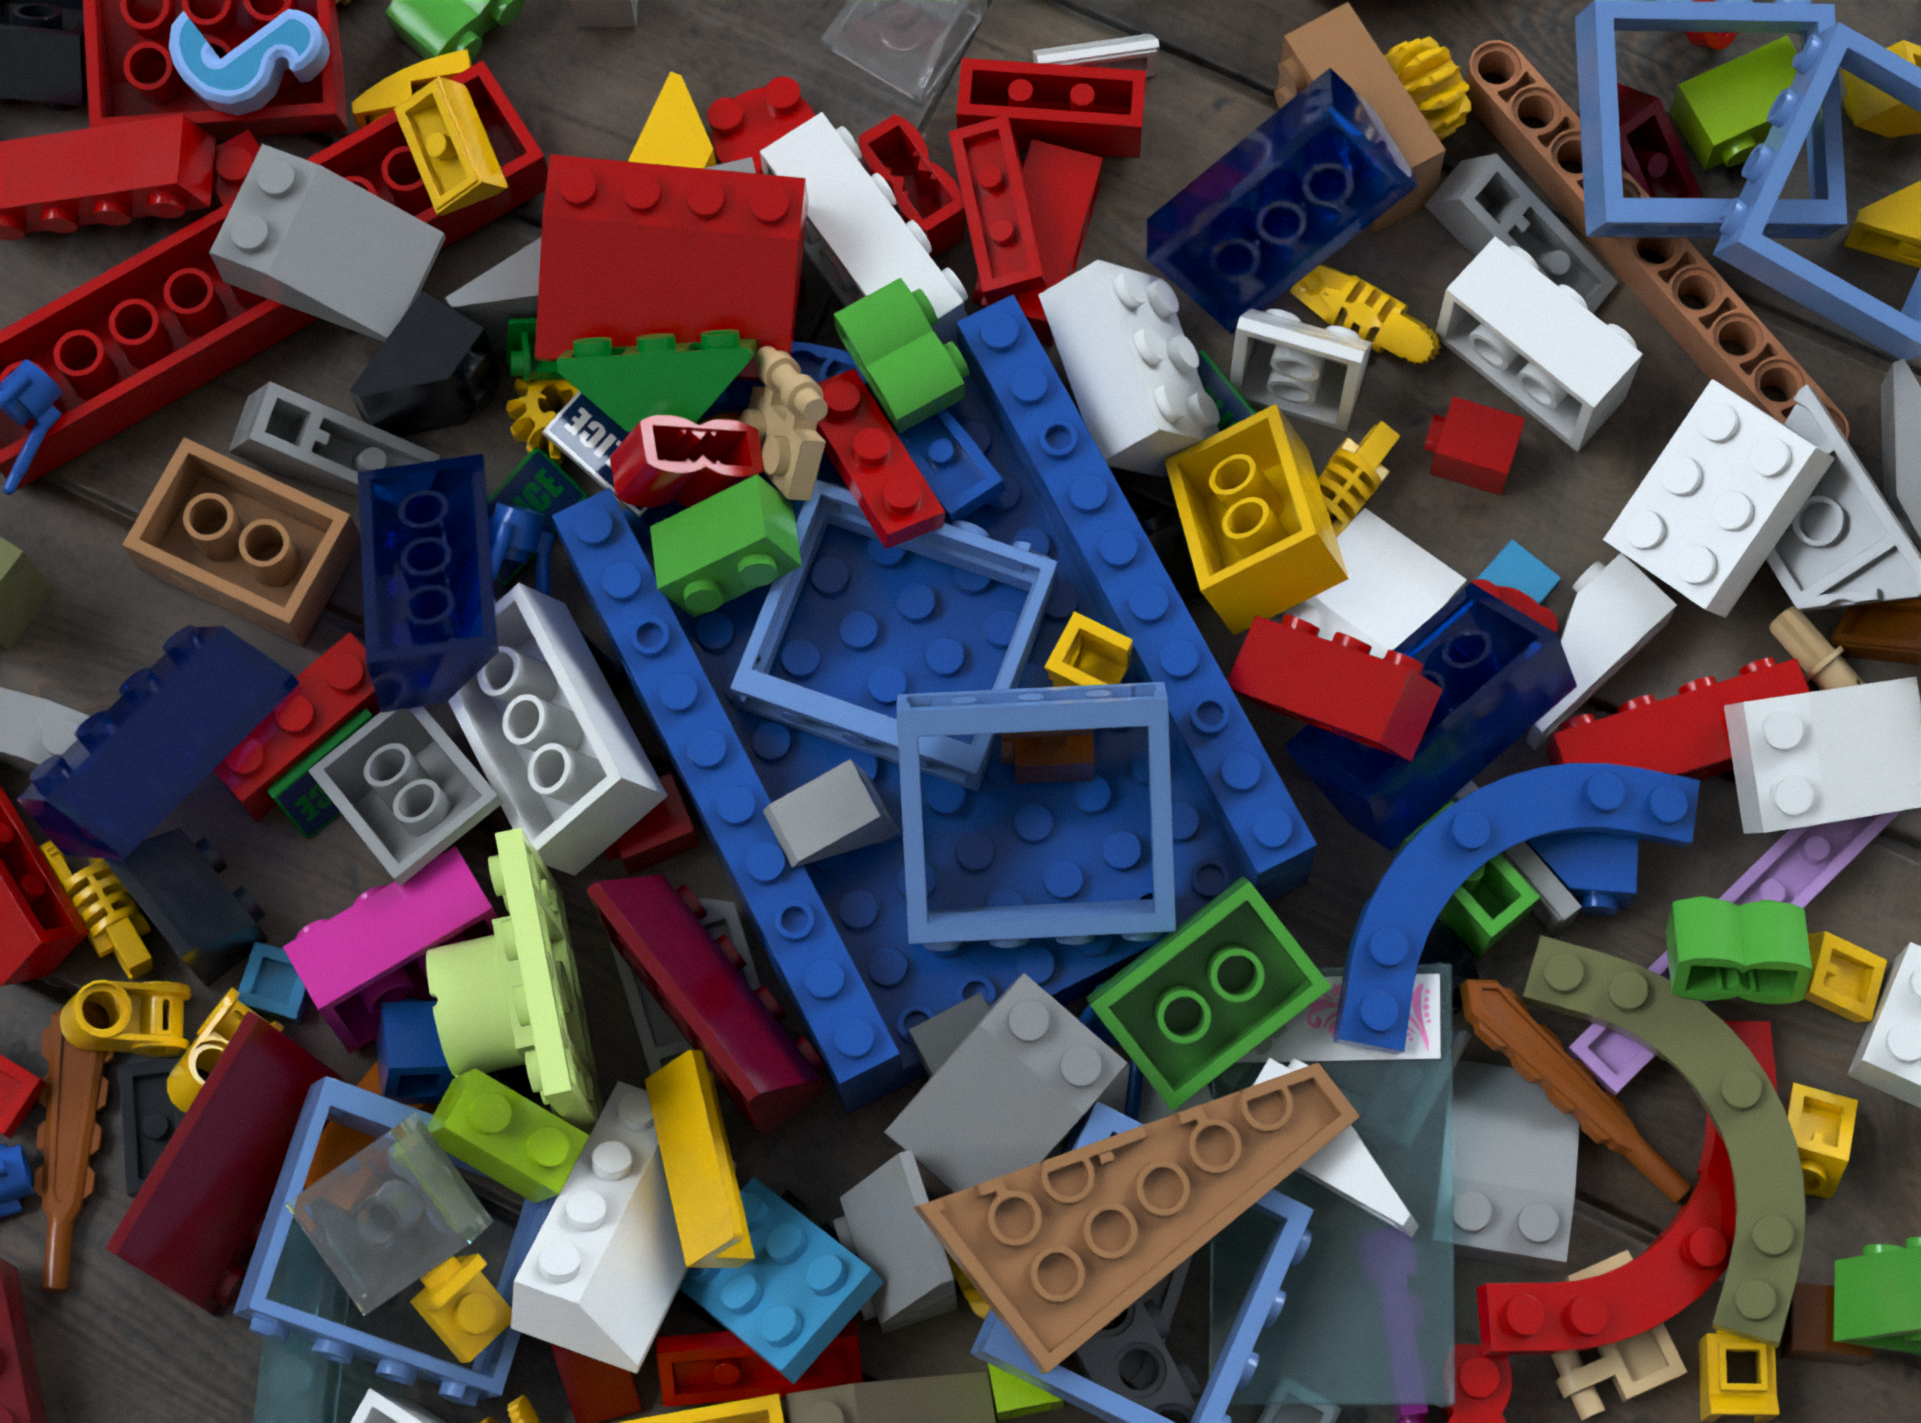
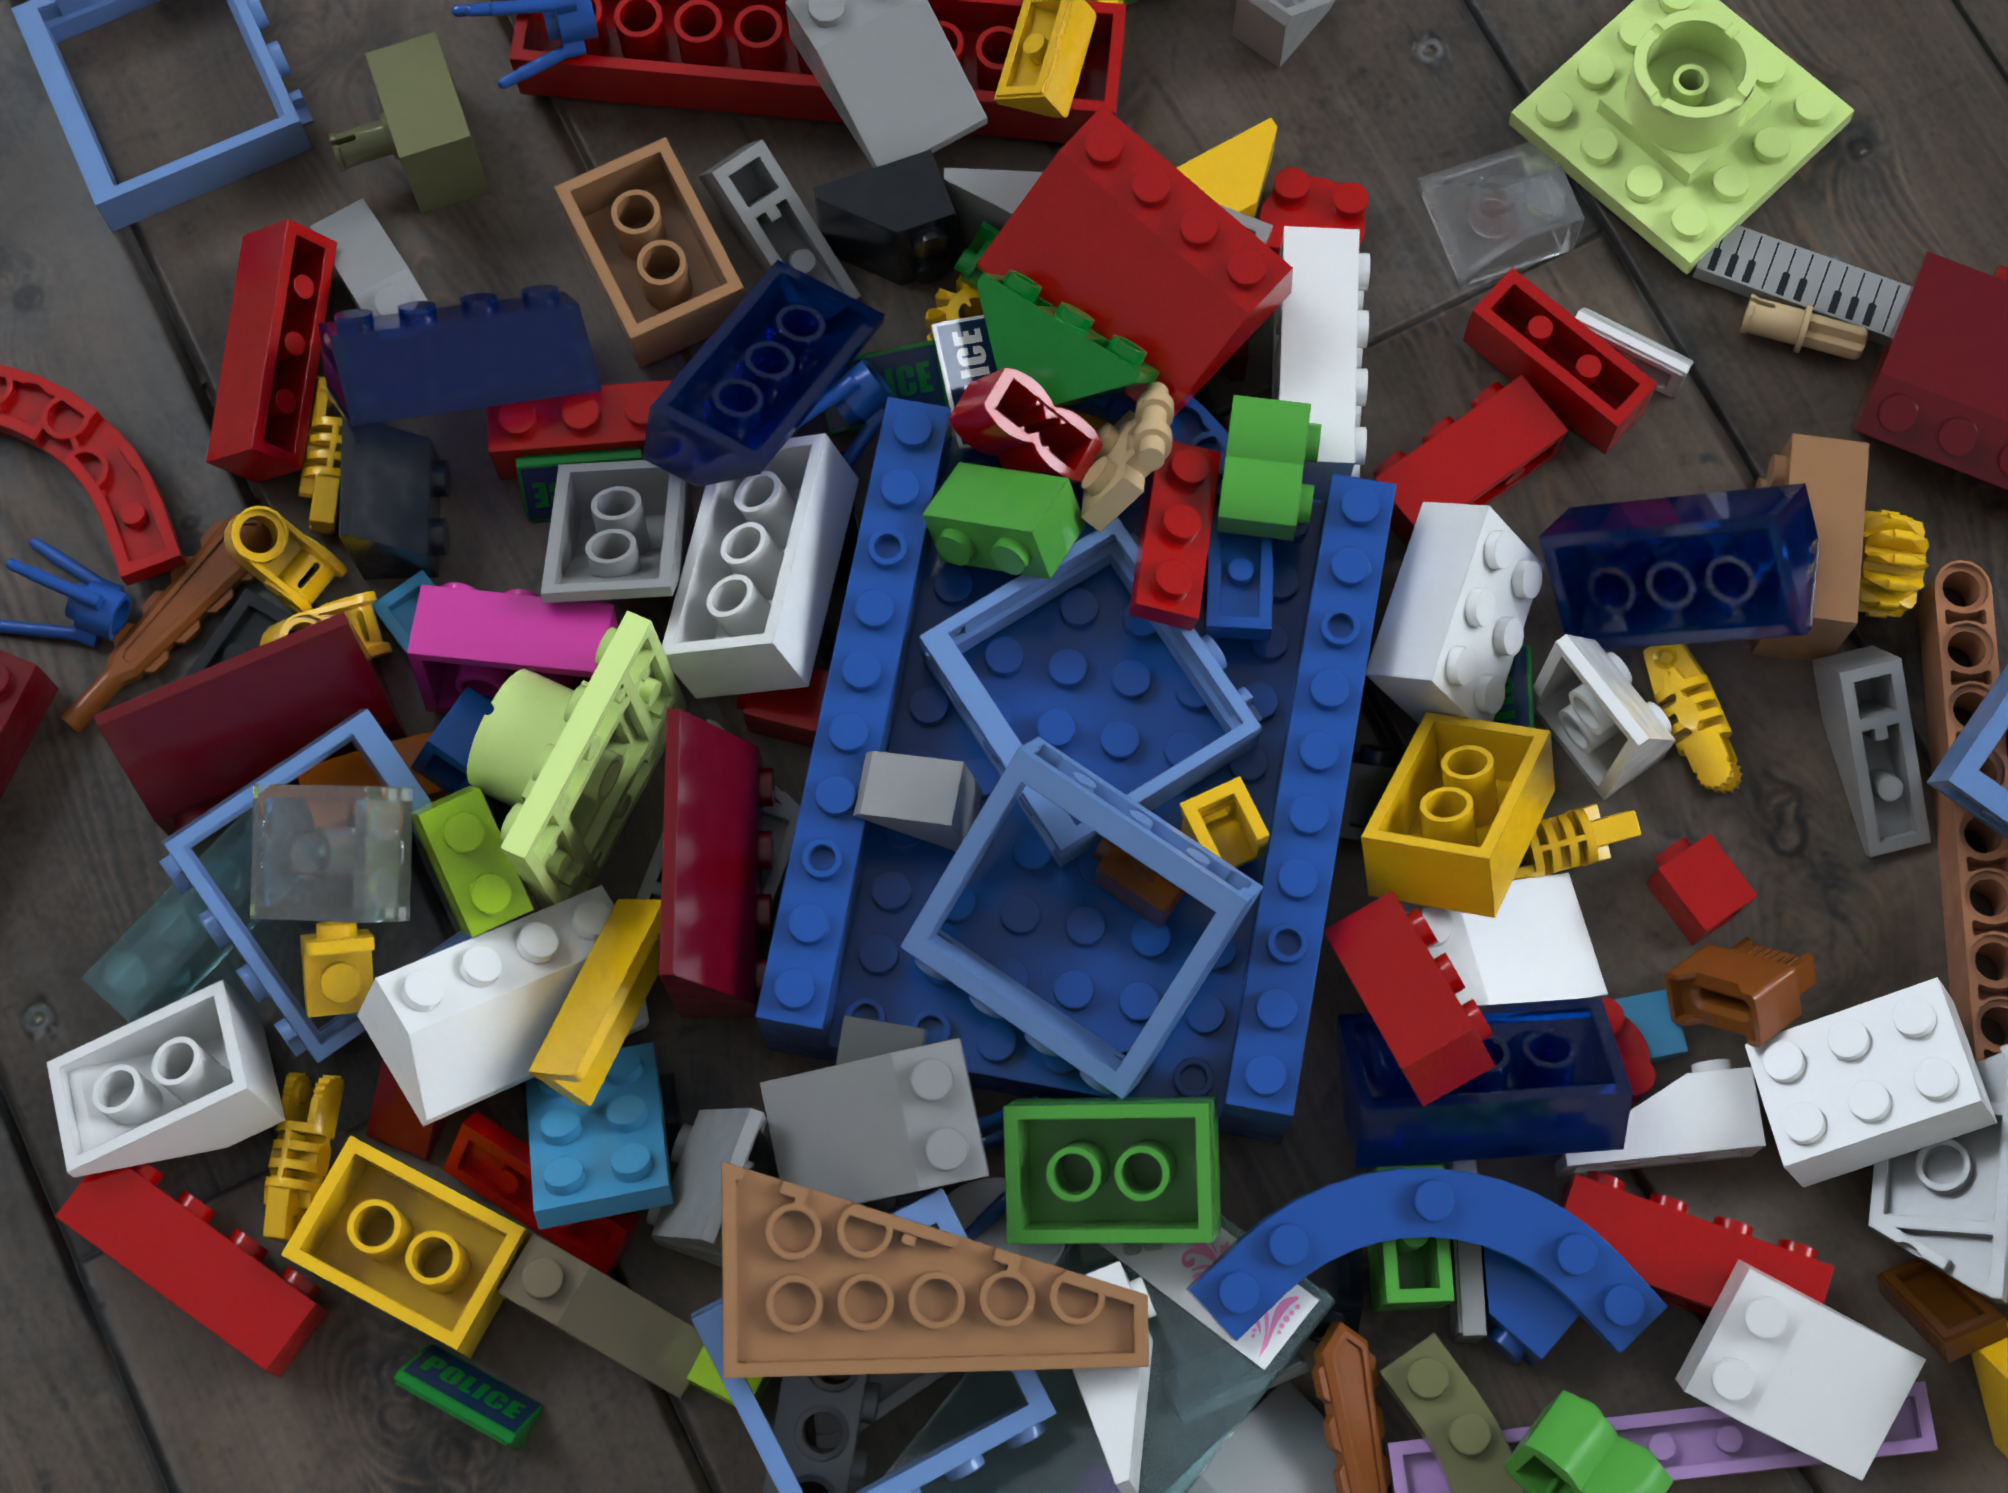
camera: 35 degrees right, 0 degrees up
red brick [859,114,964,258] -> none
red plate [948,115,1048,303] -> none
white brick [1435,236,1643,452] -> none
tan axle [1769,606,1865,690] -> none
none -> dark orange piece [1664,937,1817,1048]

